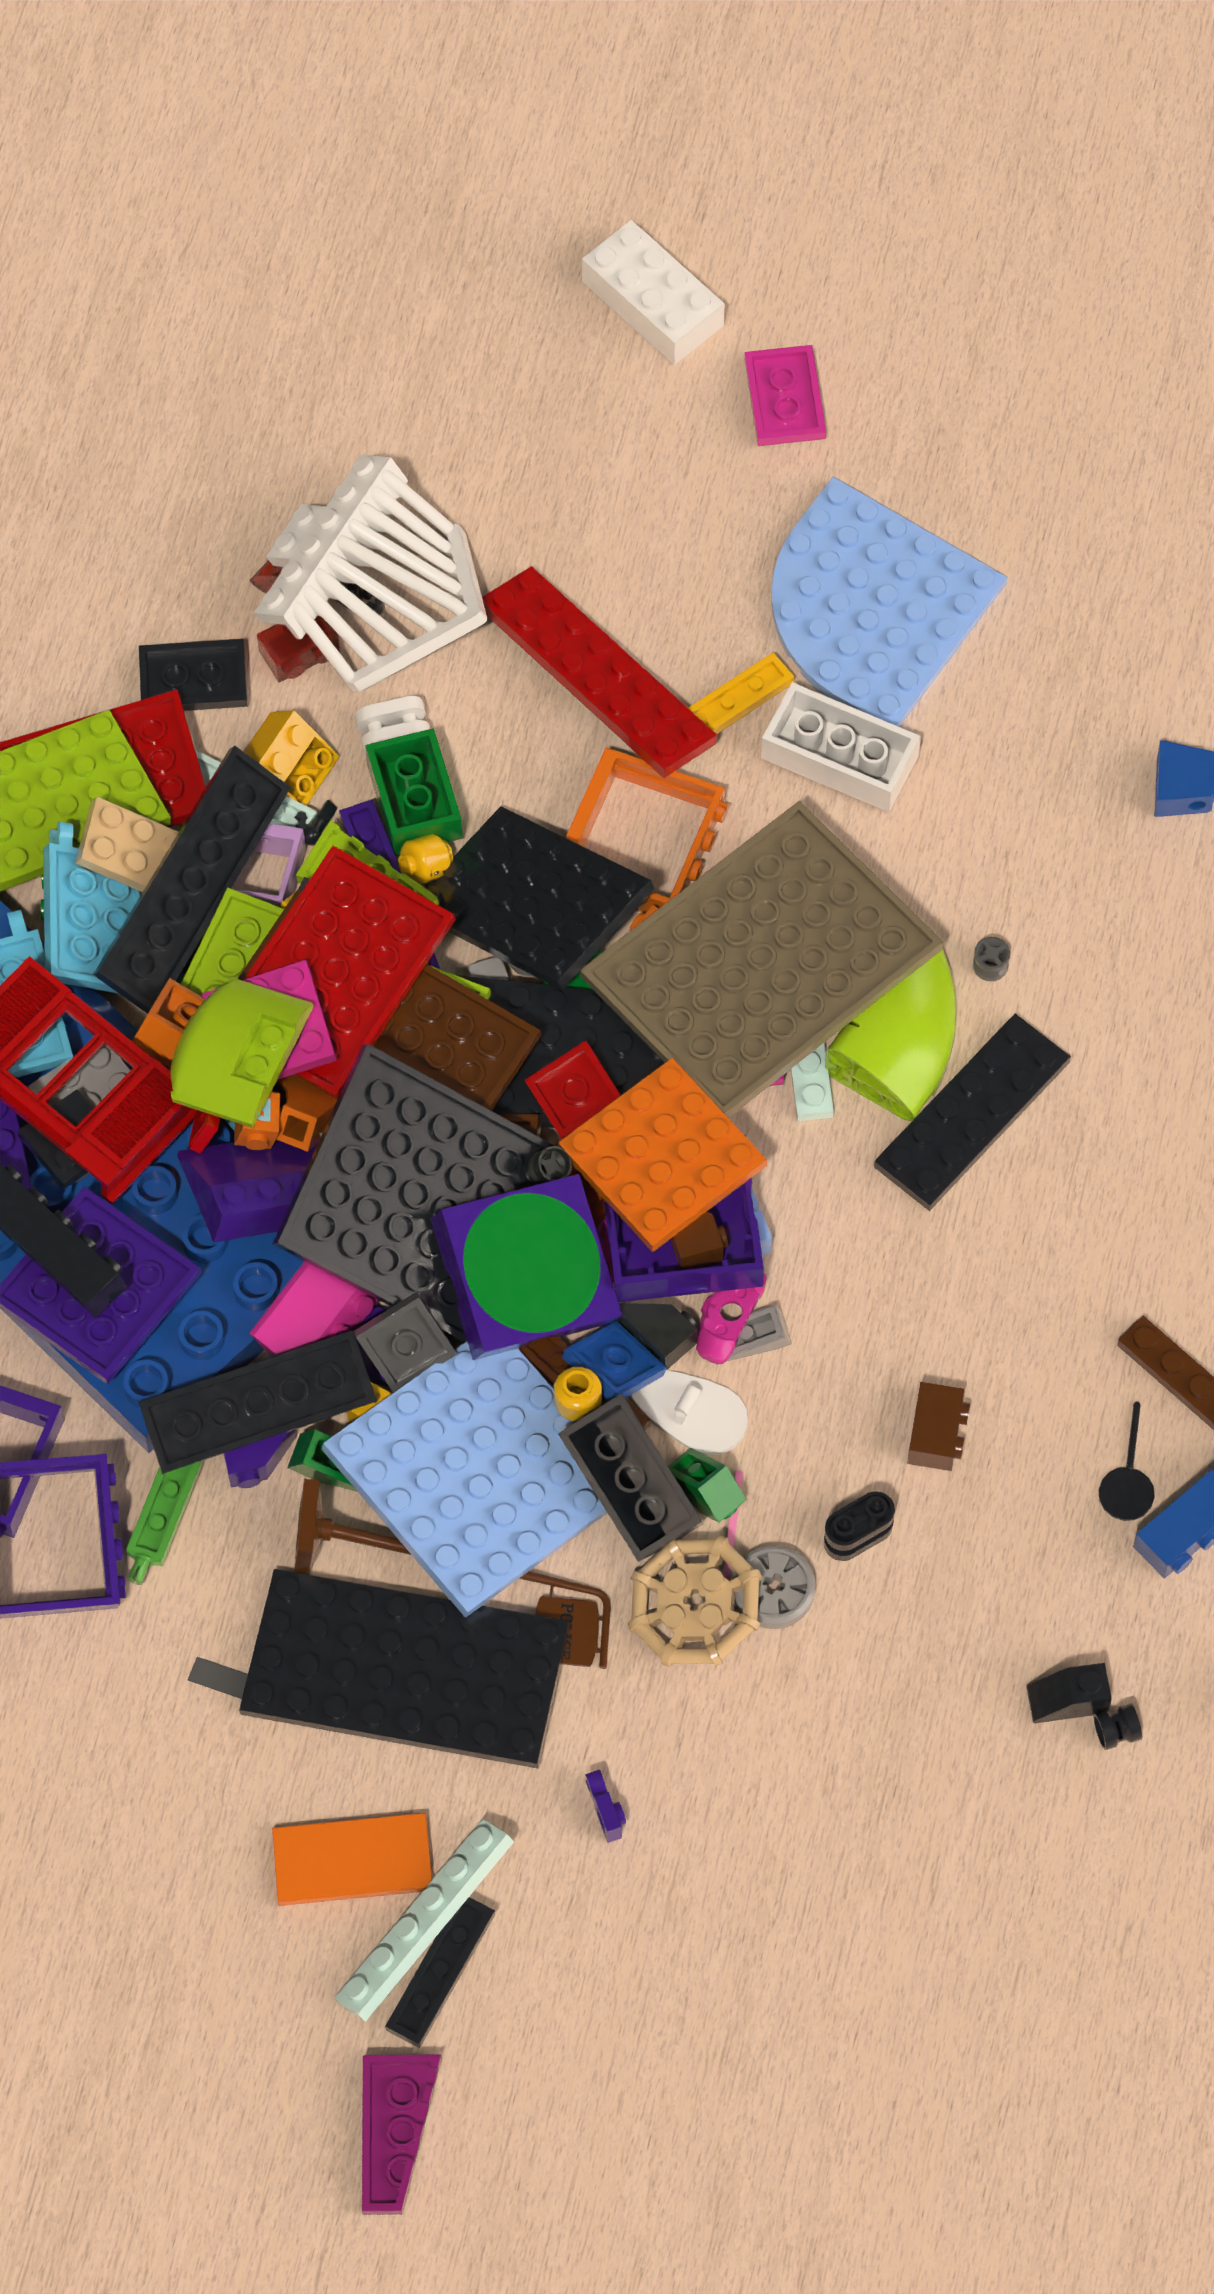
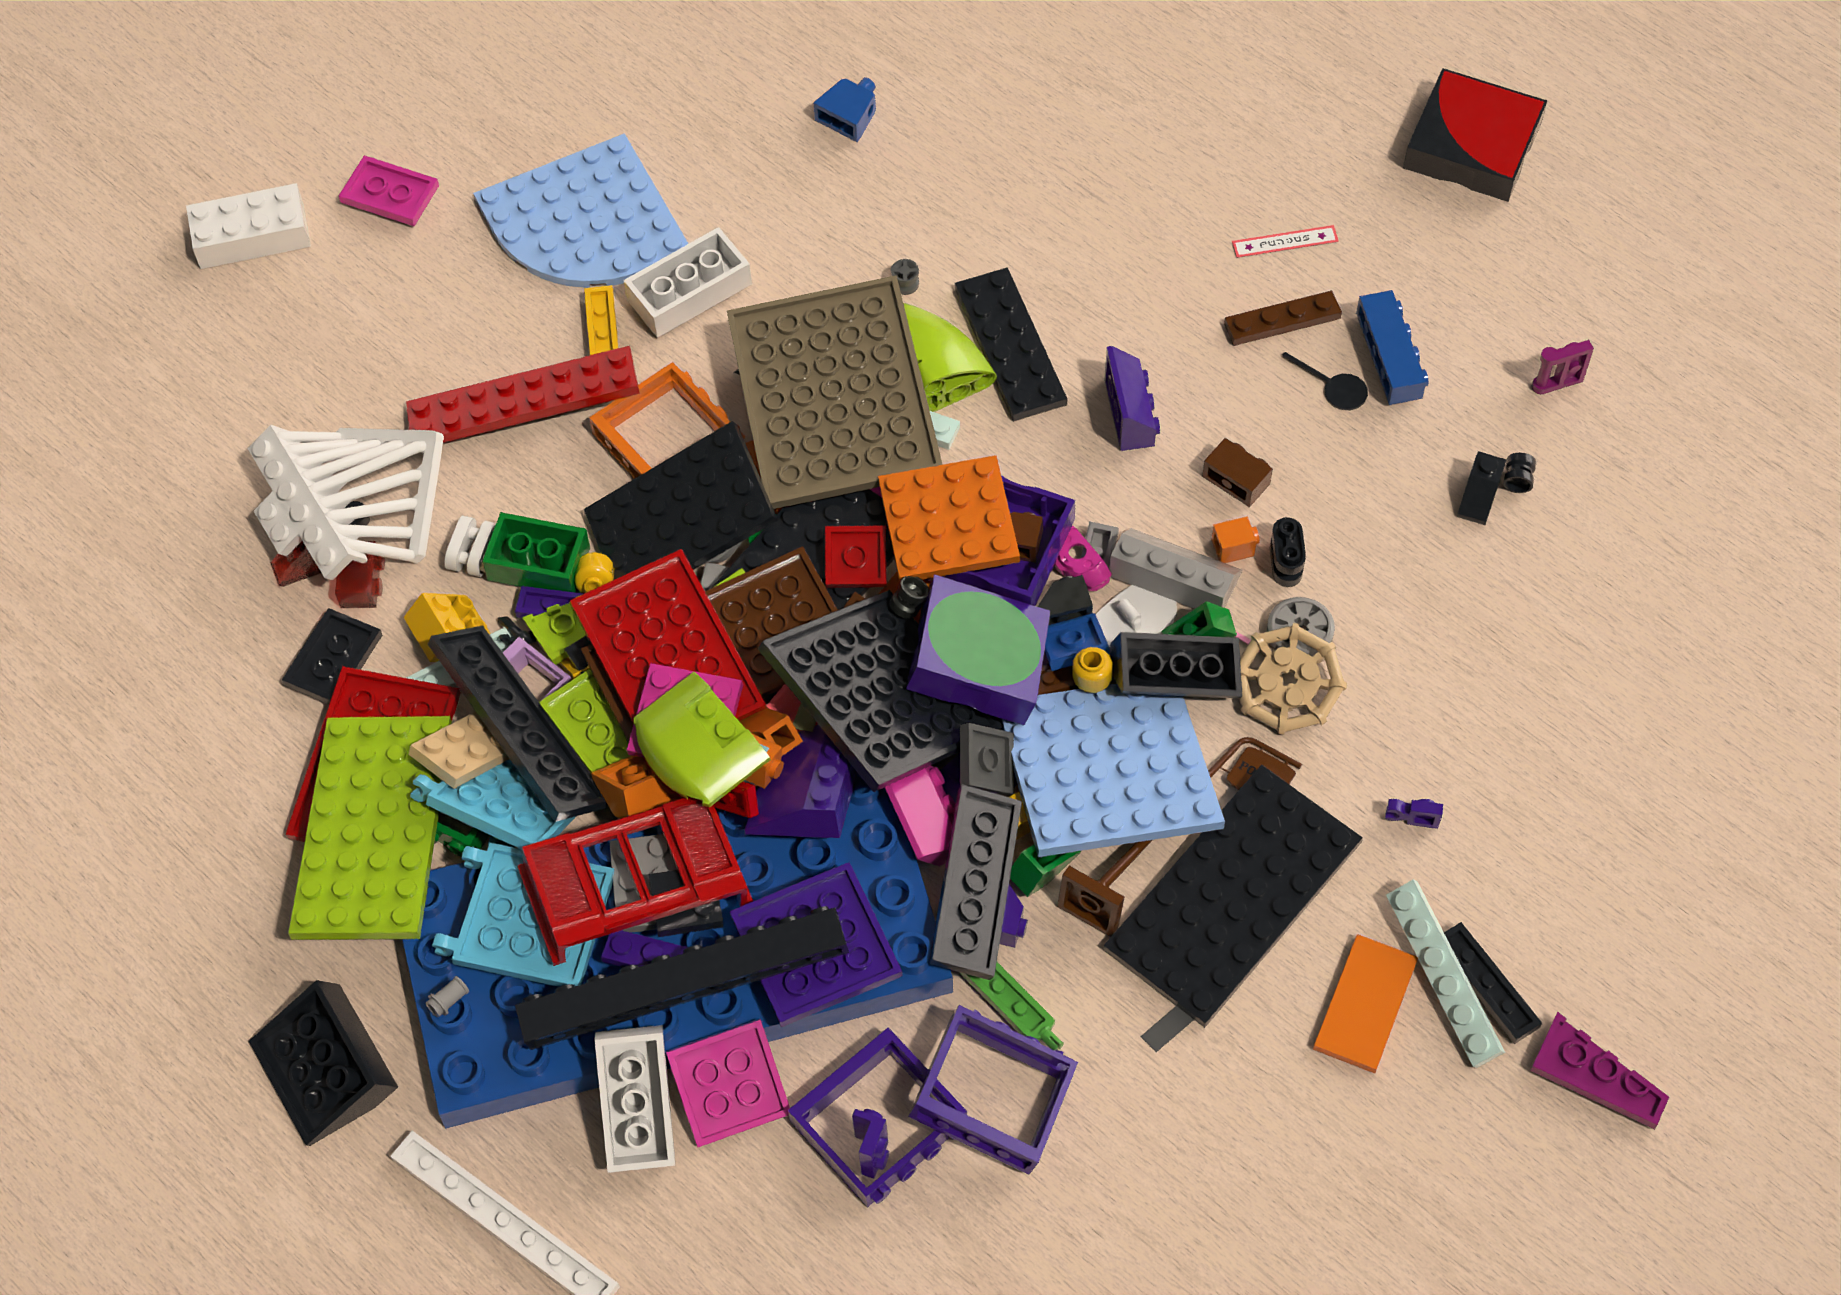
camera: 60 degrees left, 5 degrees down
none -> dark purple slope [1104,346,1160,451]
none -> light grey slope [1109,528,1242,609]
none -> orange brick [1211,516,1260,563]

